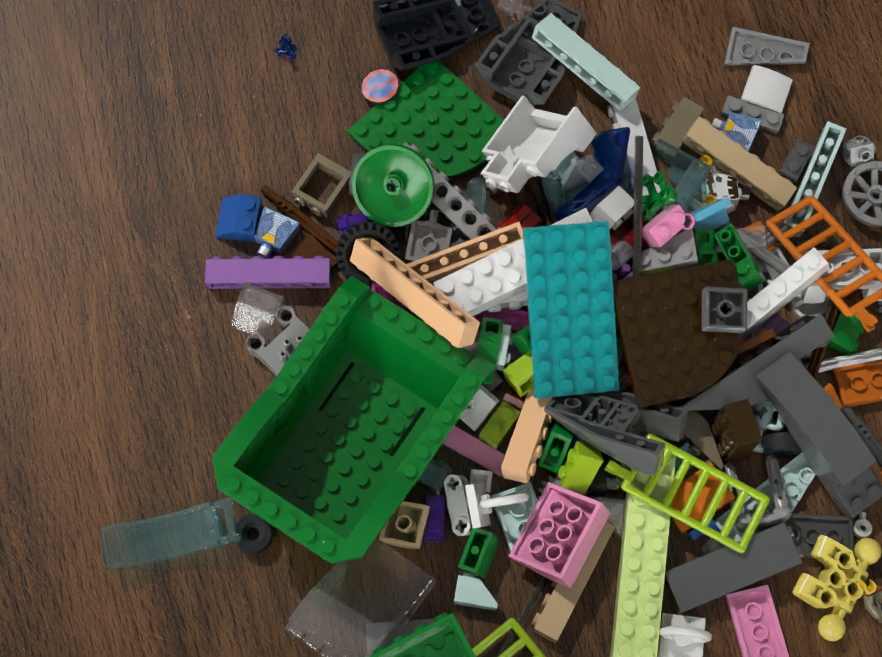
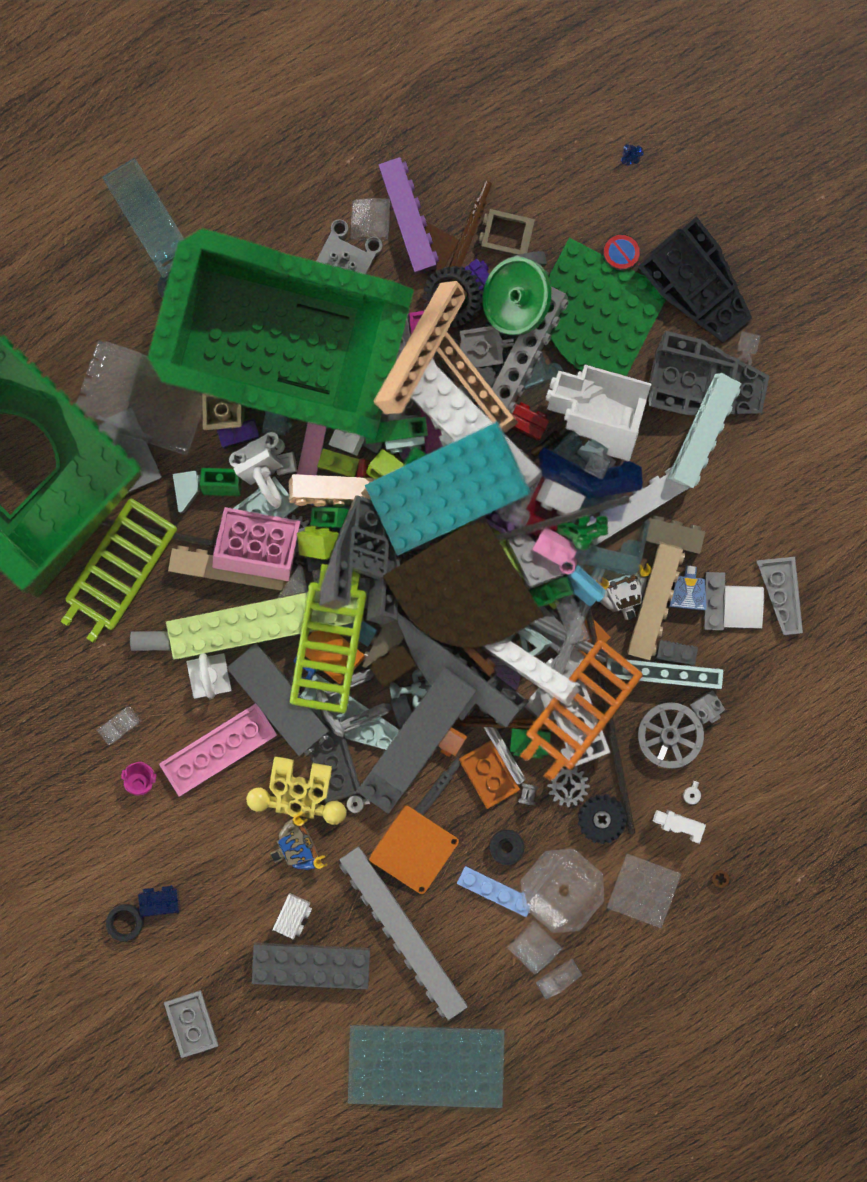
camera: 75 degrees right, 15 degrees up
blue slope [215,194,263,243] -> none
medium blue torso [255,207,300,259] -> none
dark grey brick [702,287,747,333] -> none
green slope [714,223,766,292] -> none

